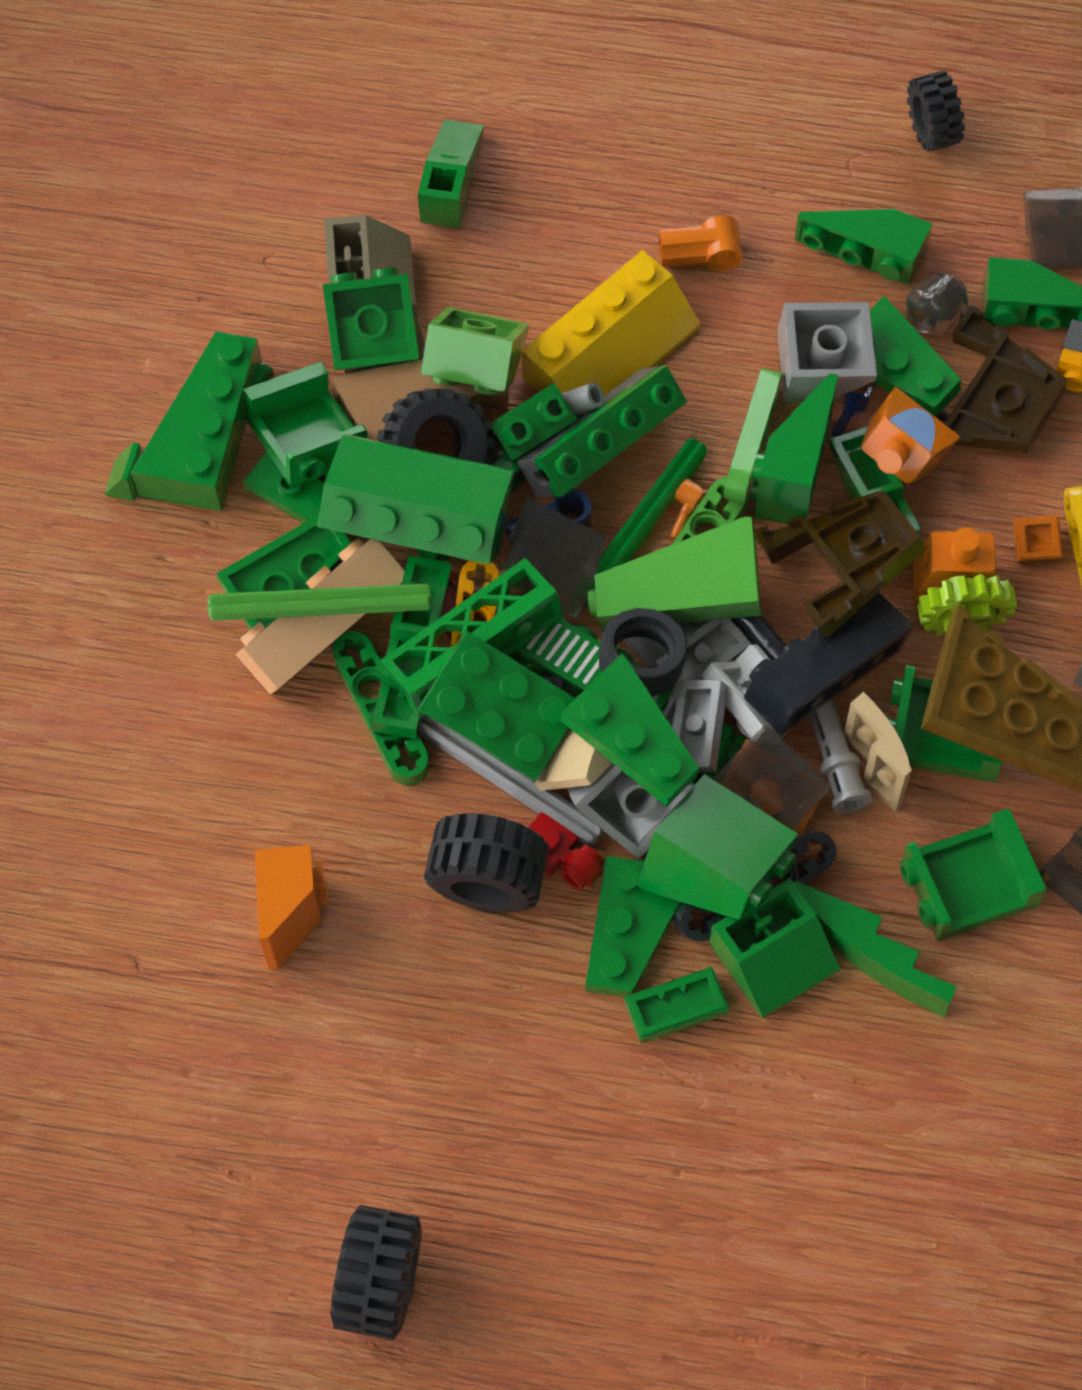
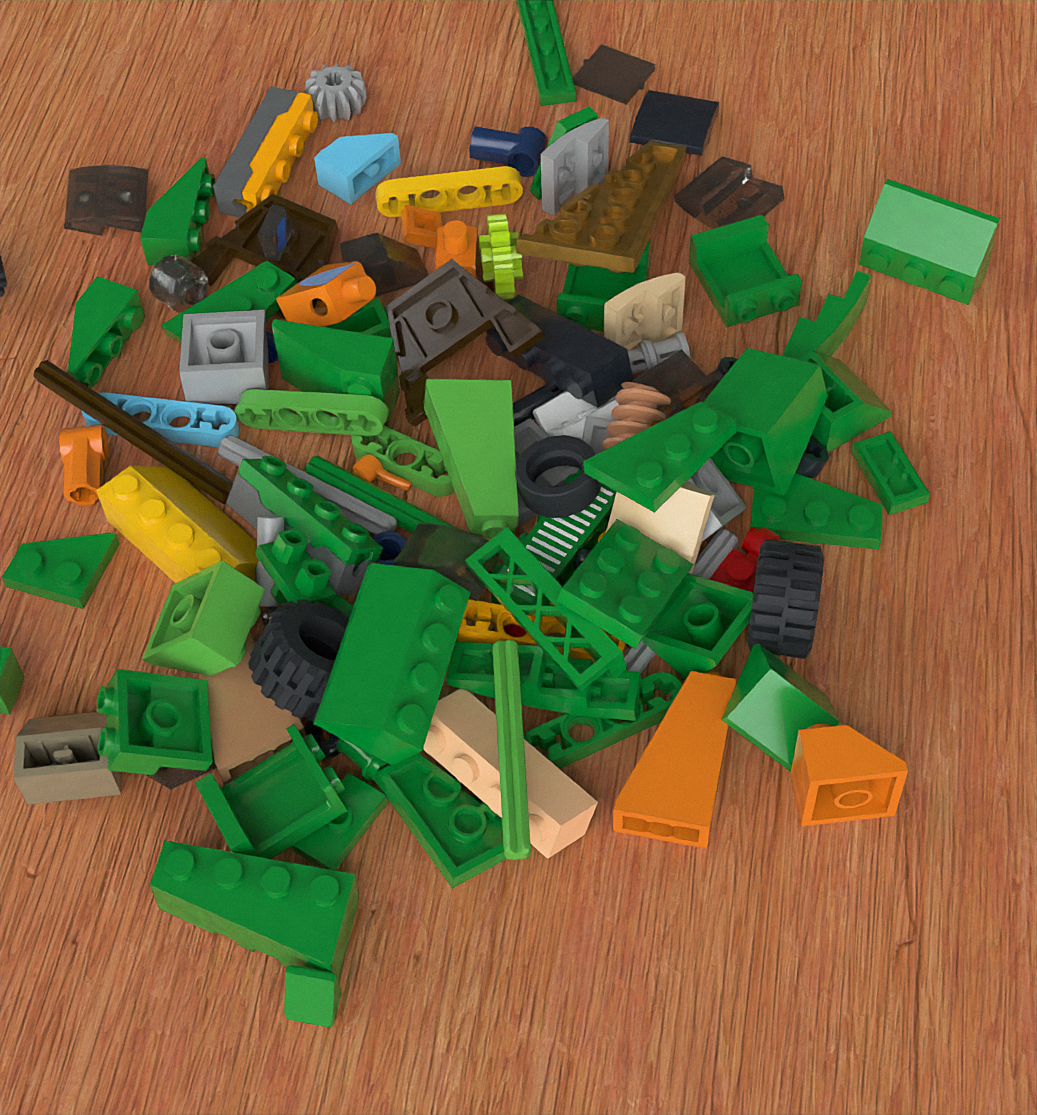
camera: 90 degrees left, 10 degrees down
none -> green wing [2,532,120,609]
none -> dark brown axle [33,360,234,504]
none -> medium azure beam [81,392,239,447]
none -> light grey axle [218,436,398,536]
none -> clear smoke tile [258,205,293,262]
none -> clear smoke slope [340,233,429,297]
none -> nougat piece [602,382,671,451]
none -> orange slope [613,671,737,849]
none -> green slope [642,574,754,679]
none -> green slope [721,643,840,772]
none -> slope [859,179,1000,305]

